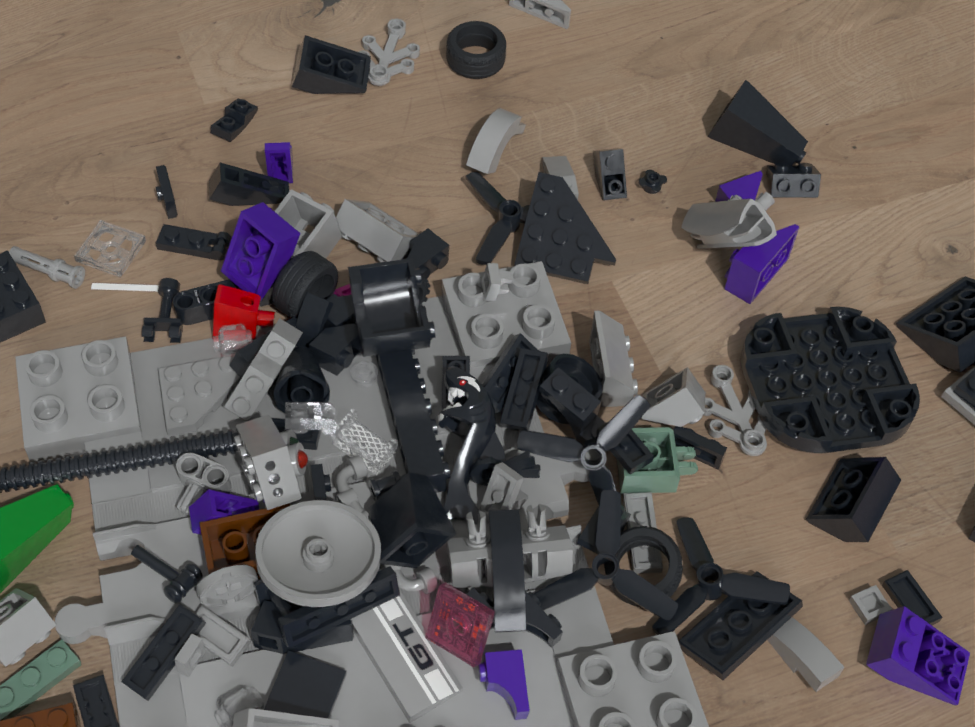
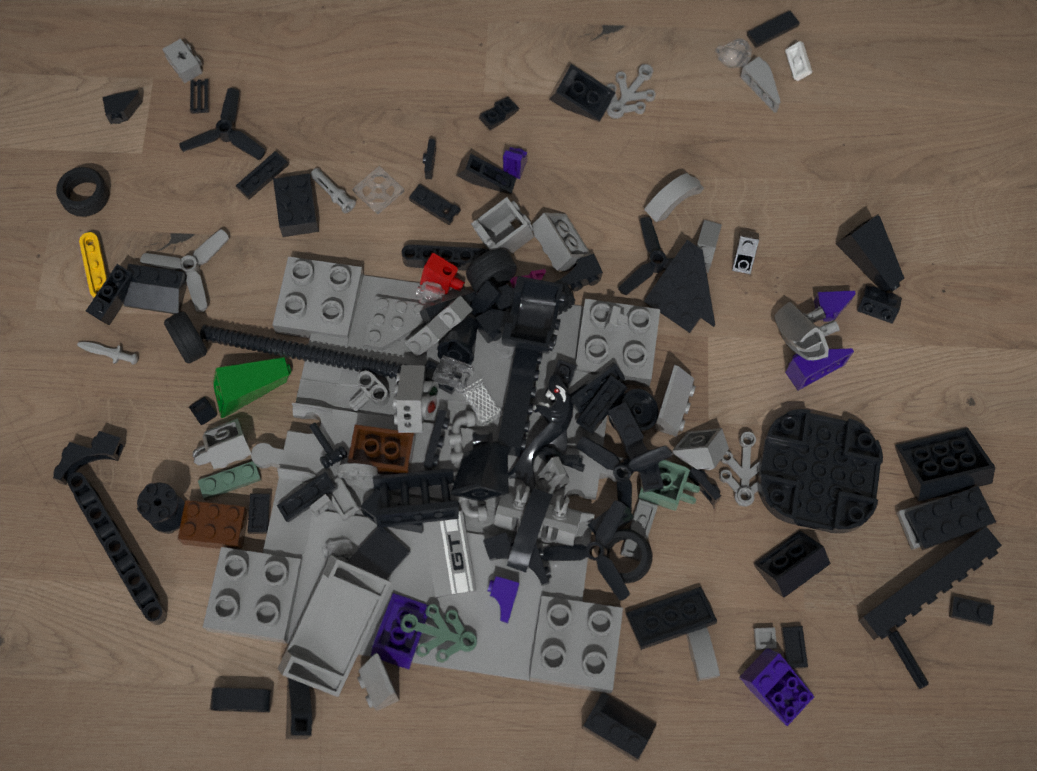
camera: 25 degrees right, 15 degrees up
white sticker [91,283,159,292] -> none
black bar [142,278,183,343] -> none
dark purple arch [189,489,260,535] -> none
dark purple slope [221,202,301,300] -> none
light grey dish [255,500,381,607] -> none
clear pink tile [425,582,495,667] -> none
black tyre [446,21,506,79] -> none
black plate [639,170,667,194] -> none
black piece [652,517,790,635] -> none

